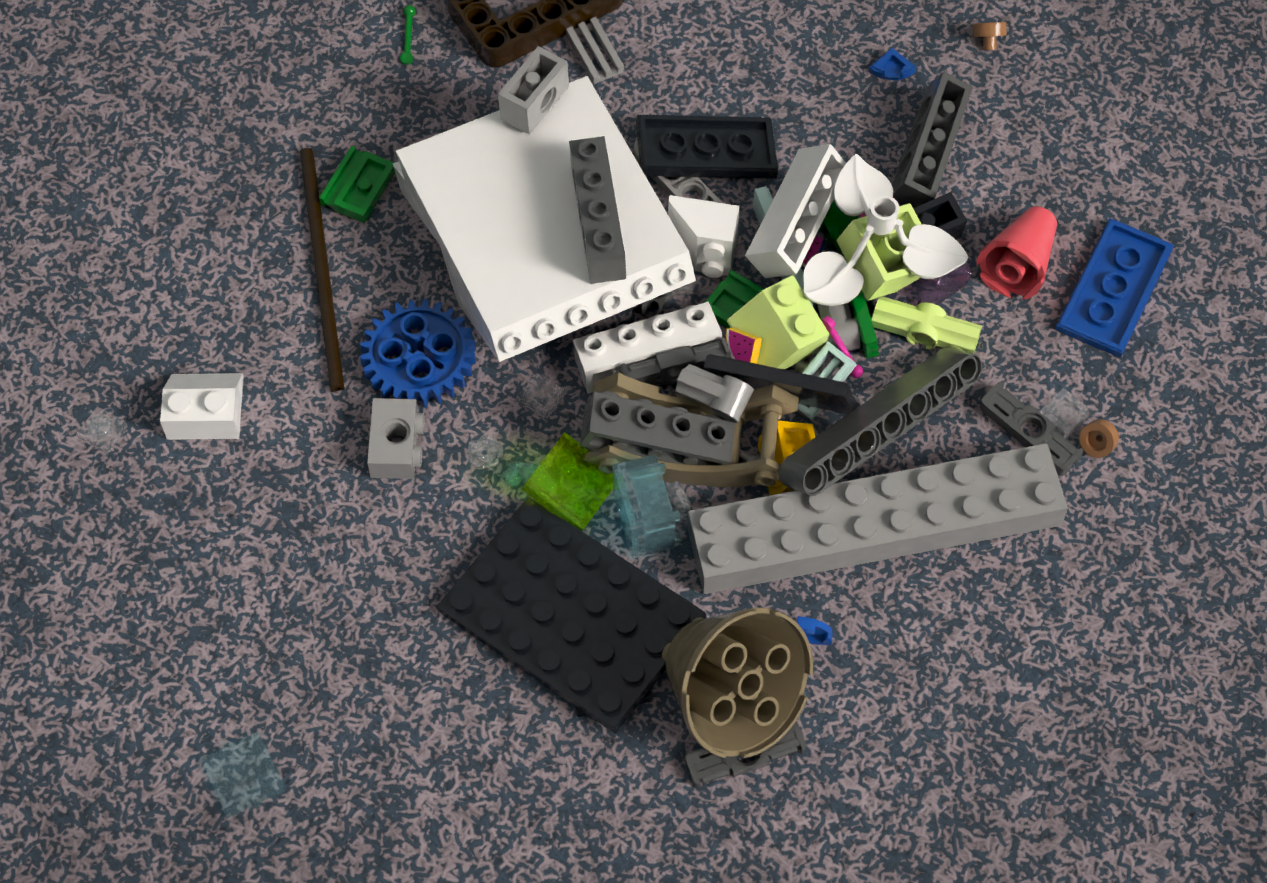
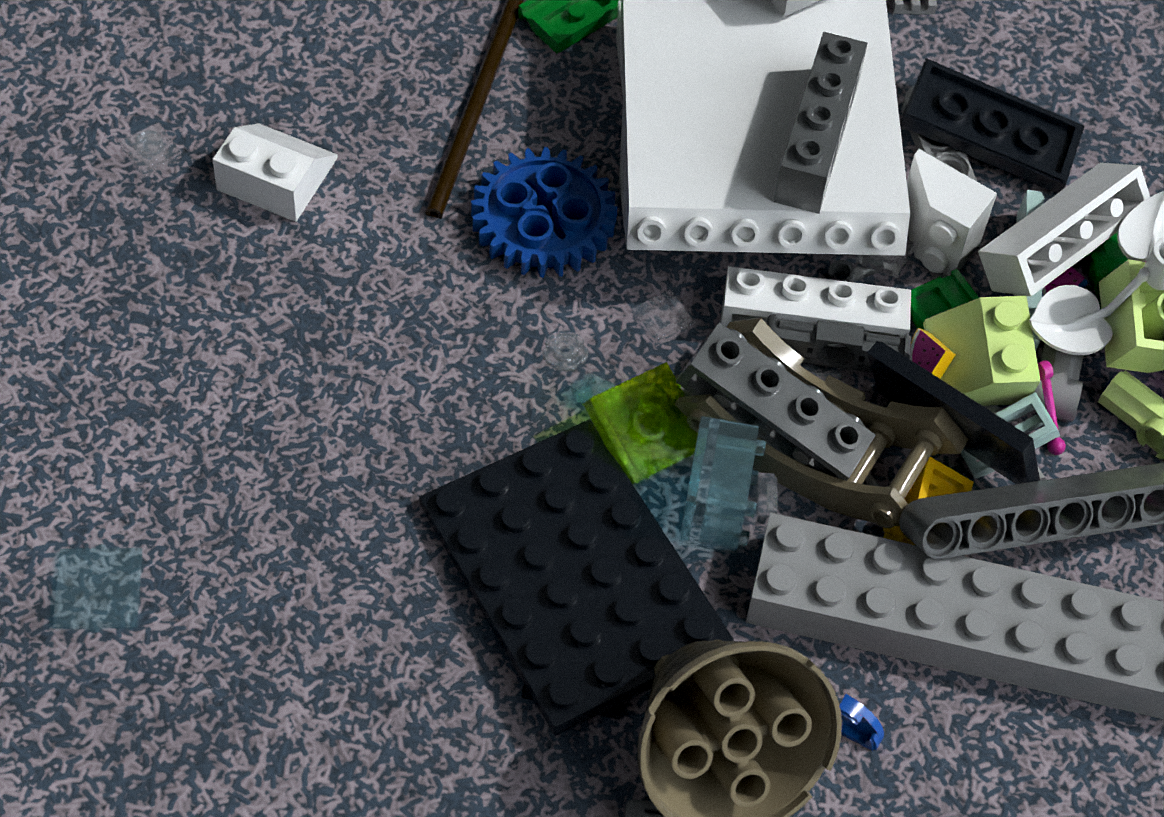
camera: 20 degrees right, 5 degrees down
light grey brick [367,398,425,479] -> none
light grey piece [675,364,754,423] -> none
green tile [848,289,879,358] -> none

